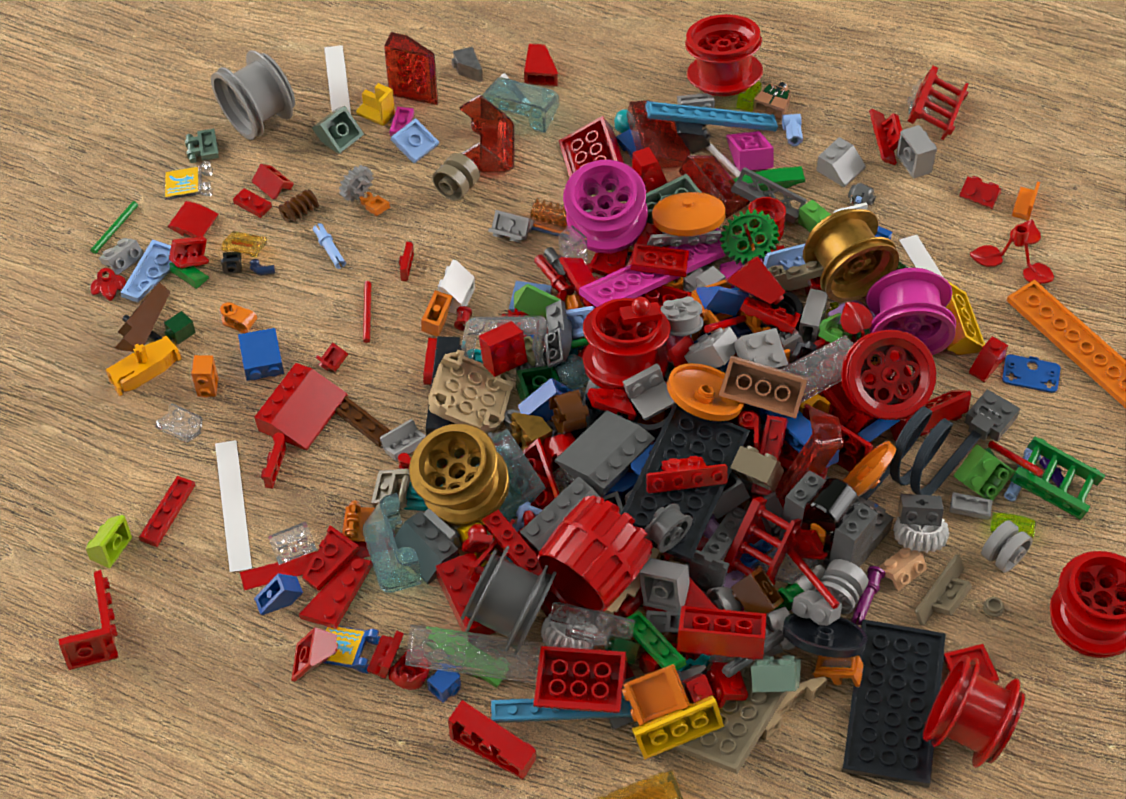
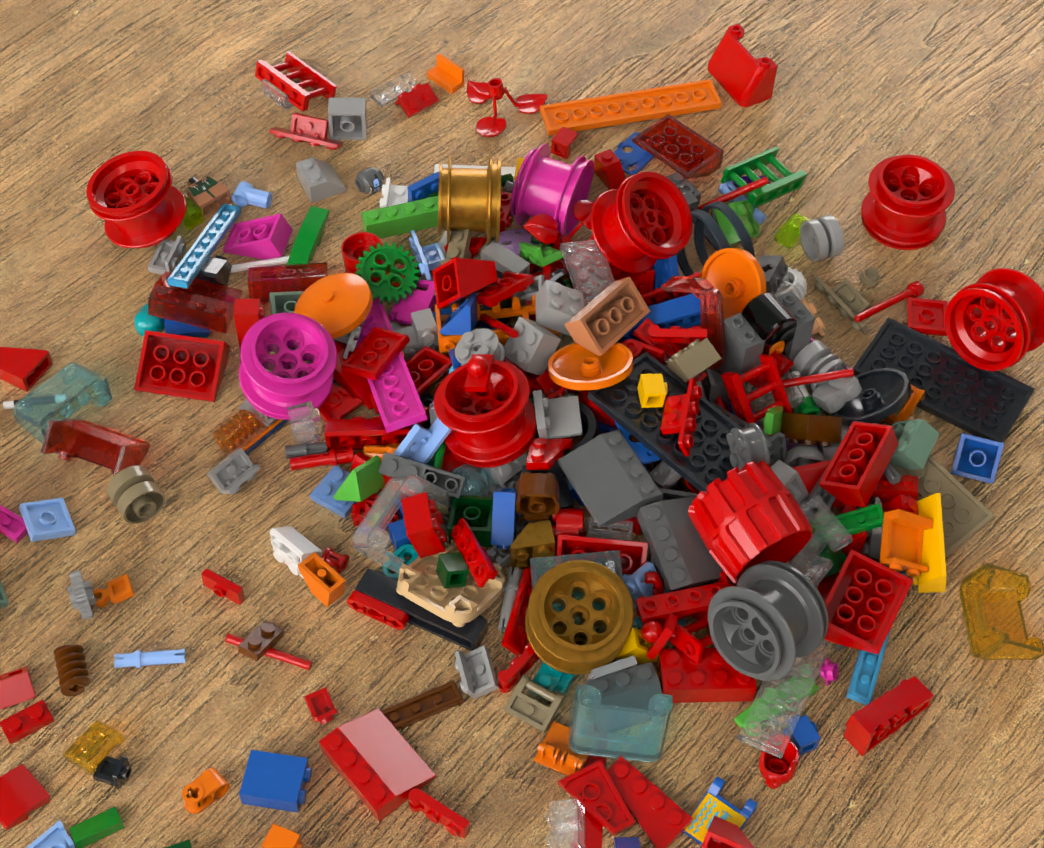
camera: 70 degrees left, 0 degrees up
red bracket [169,236,209,268] -> none
dark blue arm [250,259,275,276] -> none
red bracket [367,630,404,679] -> none
dark grey fence [731,167,807,224] -> none
light grey plate [949,492,993,520] -> none
none -> reddish brown plate [238,620,284,661]
none -> clear plate [370,73,421,107]
none -> dark green brick [436,552,469,589]
none -> red bracket [451,518,498,588]
none -> red panel [551,127,578,160]
none -> clear red slope [632,114,724,179]
none -> yellow brick [637,373,668,408]
none -> red plate [648,325,708,344]
none -> bright green slope [763,406,783,435]
none -> clear plate [799,493,853,553]
none -> dark pink plate [820,658,839,685]
none -> red piece [854,281,924,323]
none -> blue slope [951,433,1004,484]

